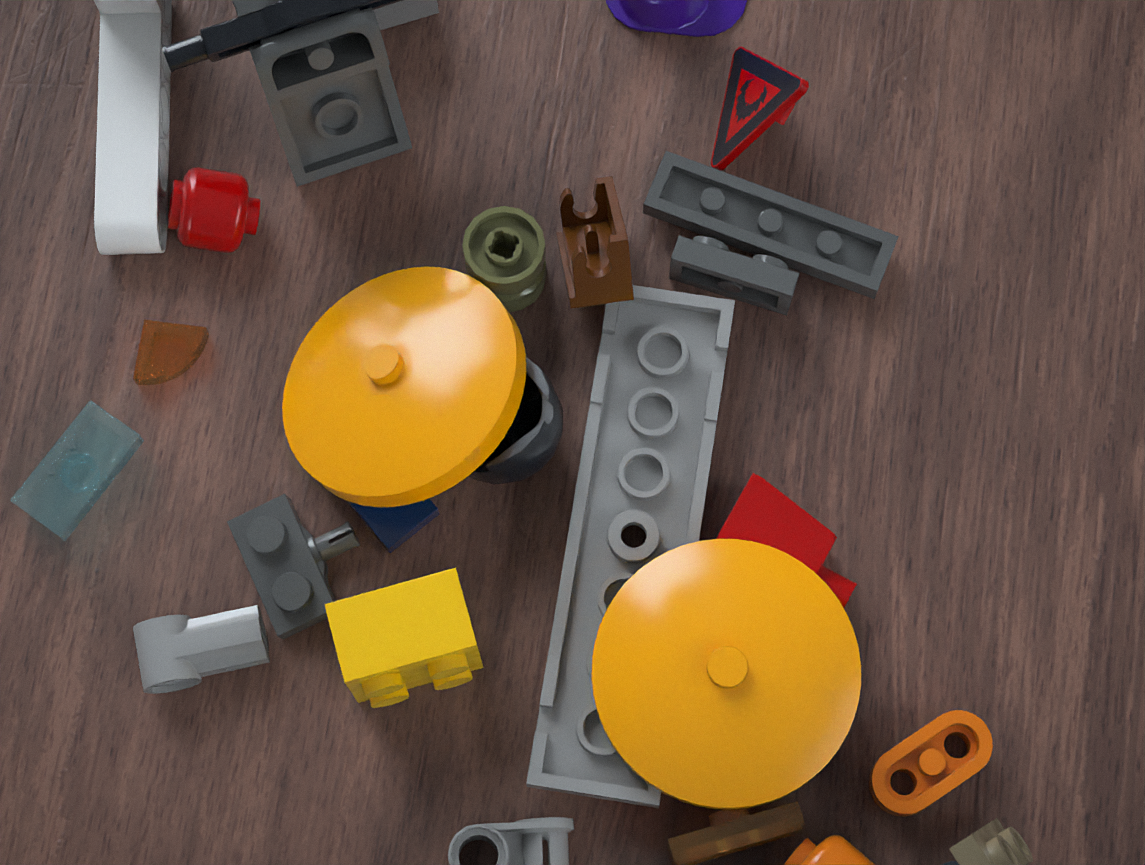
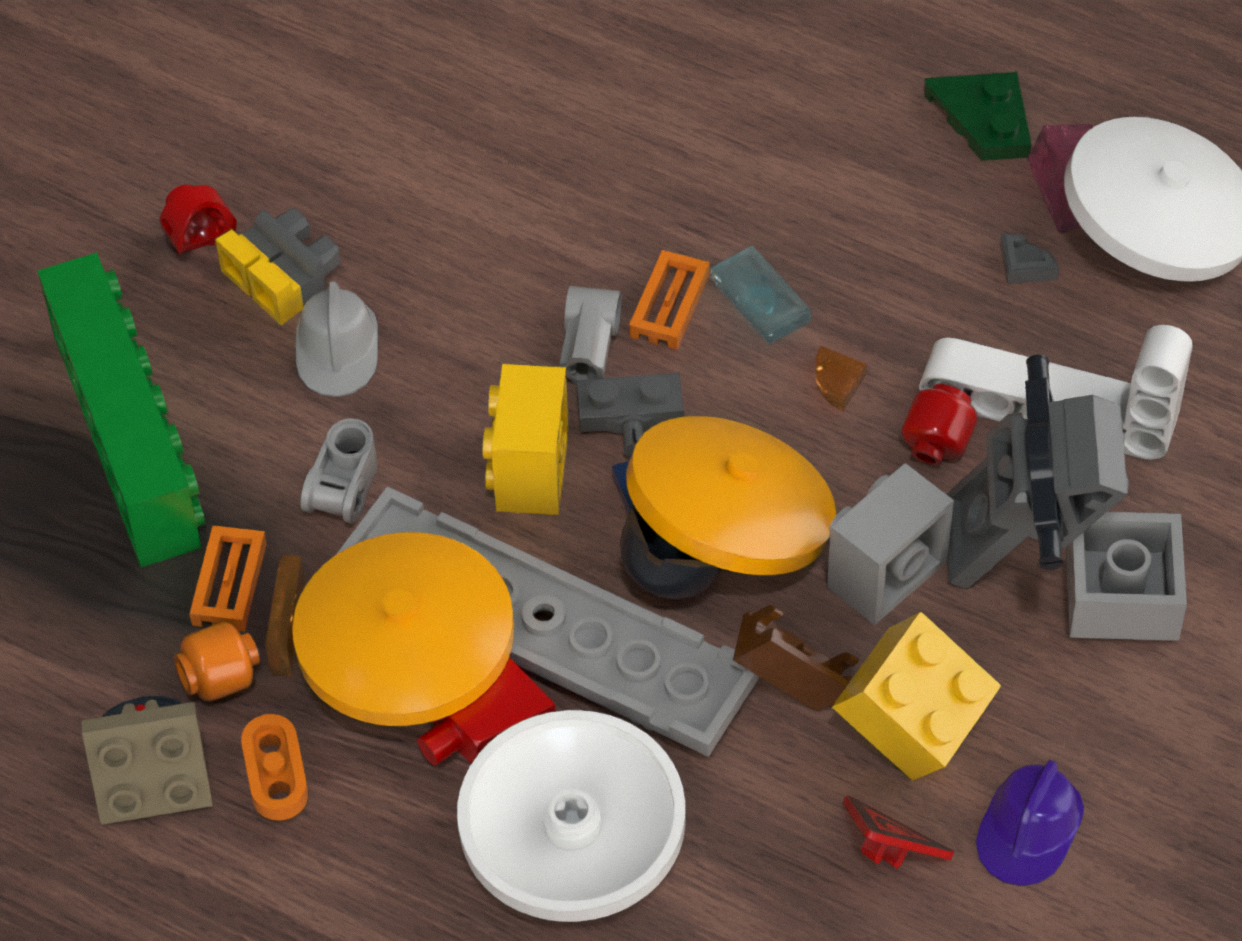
camera: 110 degrees right, 20 degrees down
olive wheel [462,206,547,312] -> none
dark grey plate [643,151,899,299] -> none
dark grey plate [669,236,799,316] -> none
none -> white dish [457,710,686,922]
none -> orange tile [629,250,710,350]
none -> light grey brick [827,463,954,626]
none -> yellow brick [832,611,1001,781]

